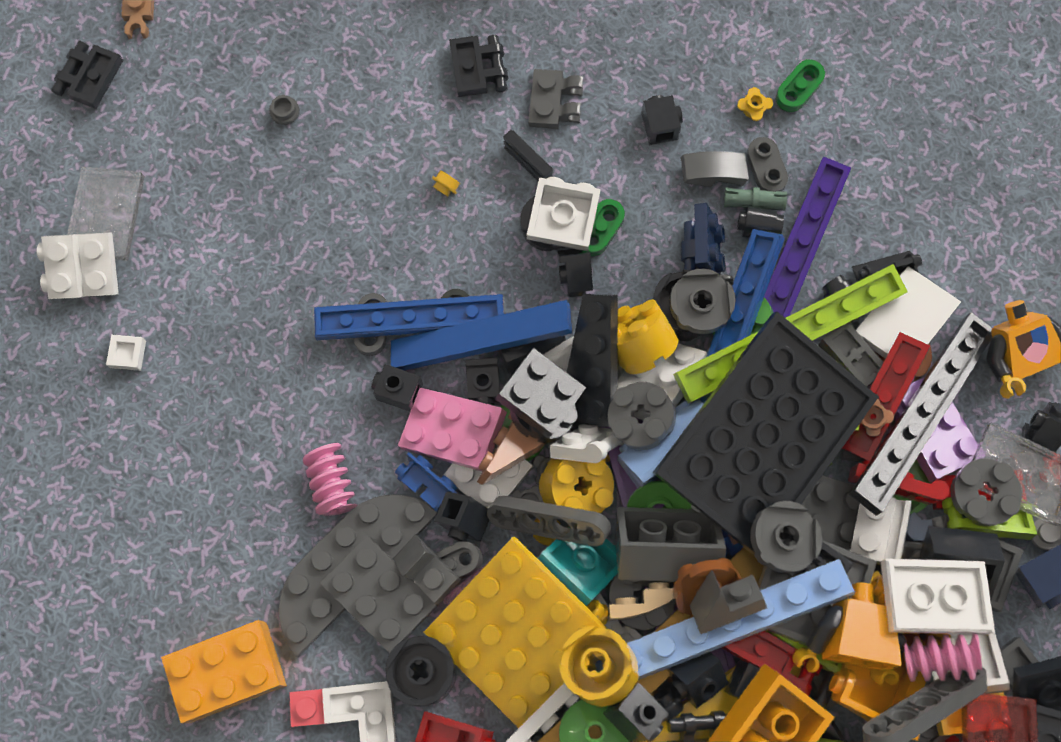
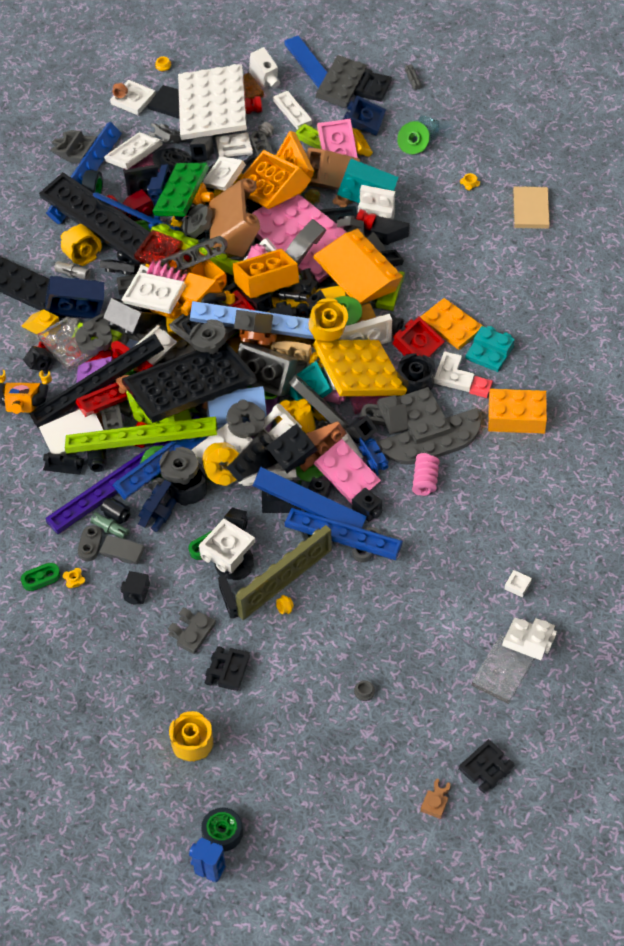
camera: 155 degrees left, 20 degrees down
none -> olive plate [236,525,332,620]

